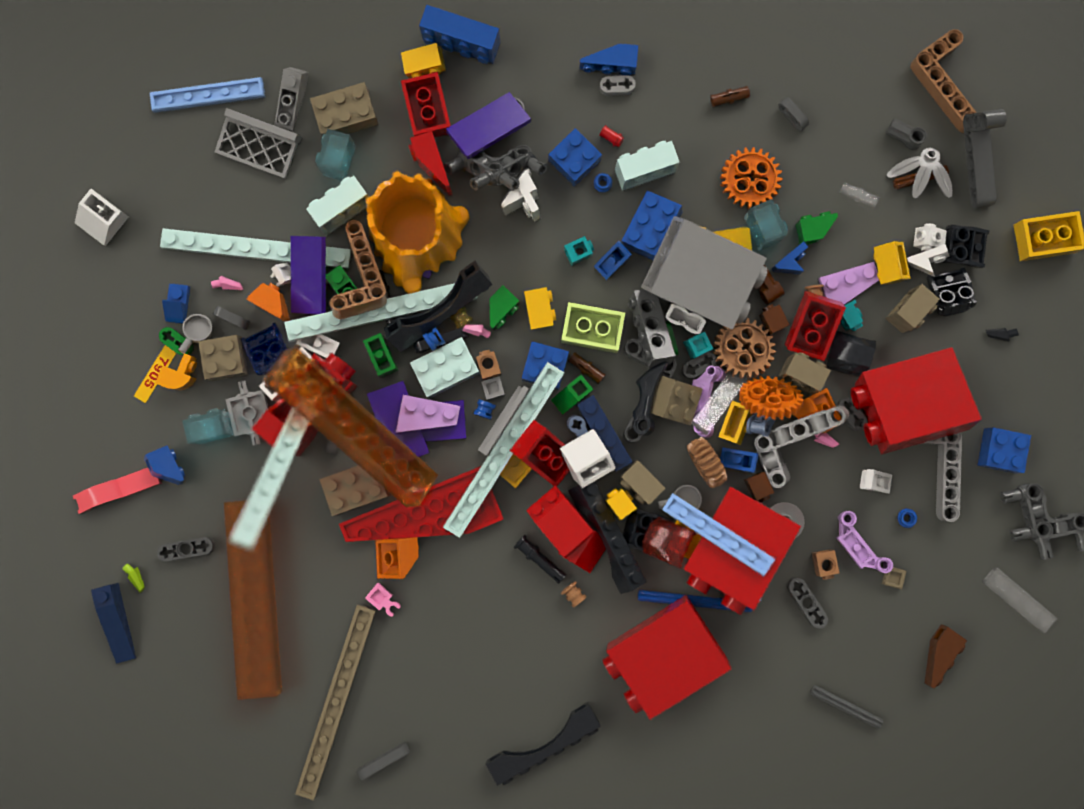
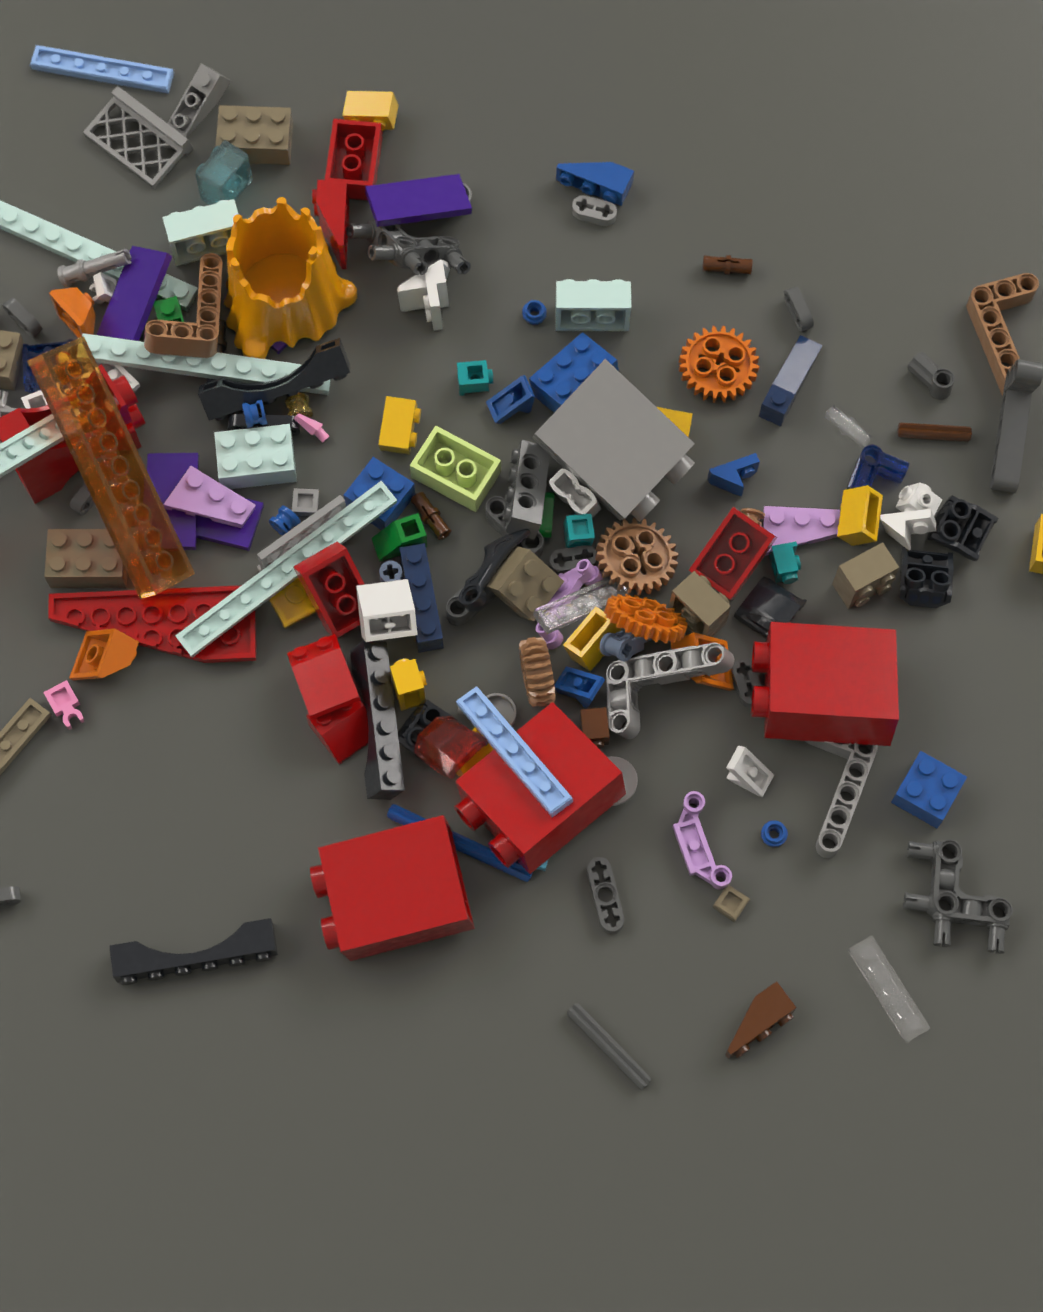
camera: 20 degrees right, 15 degrees down
bright pink bar [211,276,243,290] -> none
green brick [363,333,399,378] -> none
blue brick [419,5,500,64] -> none
medium nougat brick [476,350,501,381] -> none
green slope [489,285,520,331] -> none
black pin [514,534,566,584] -> none
blue brick [548,128,602,187] -> none
medium nougat bush [561,581,587,607] -> none
red pin [599,125,624,147] -> none
dark tan brick [619,460,666,505] -> none
clear light blue brick [744,199,788,251] -> none
reddish brown piece [759,264,785,305] -> none
reddish brown brick [759,304,790,335] -> none
green slope [796,211,838,245] -> none
medium nougat brick [811,549,839,580] -> none
bright pink bar [814,433,839,448] -> none
light grey plant [887,148,952,198] -> none
black bar [986,328,1019,342] -> none
none -> light grey pin [57,249,132,287]
none -> slope [758,335,823,427]
none -> clear blue piece [846,444,910,489]

